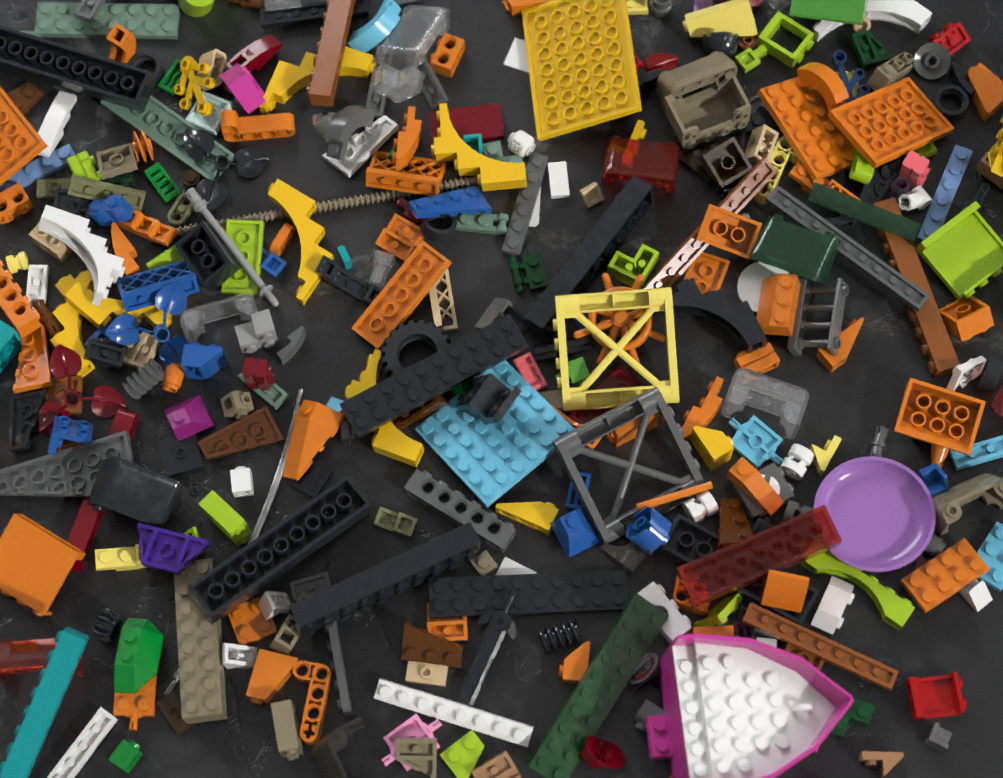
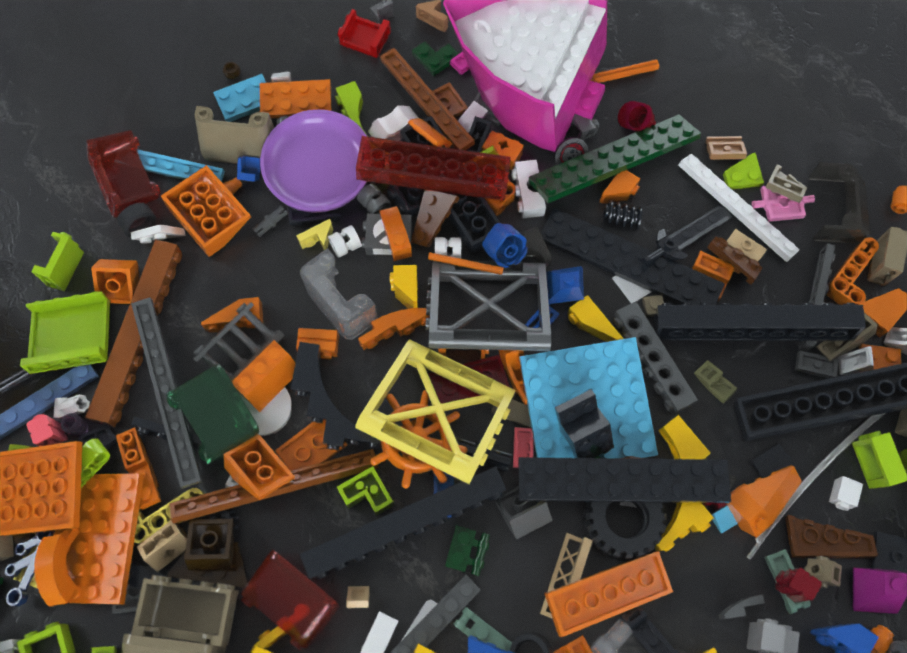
camera: 155 degrees left, 0 degrees up
bright green brick [555,357,590,387] -> none
medium azure plate [728,415,784,469] -> none
clear green plate [807,182,921,242] -> none

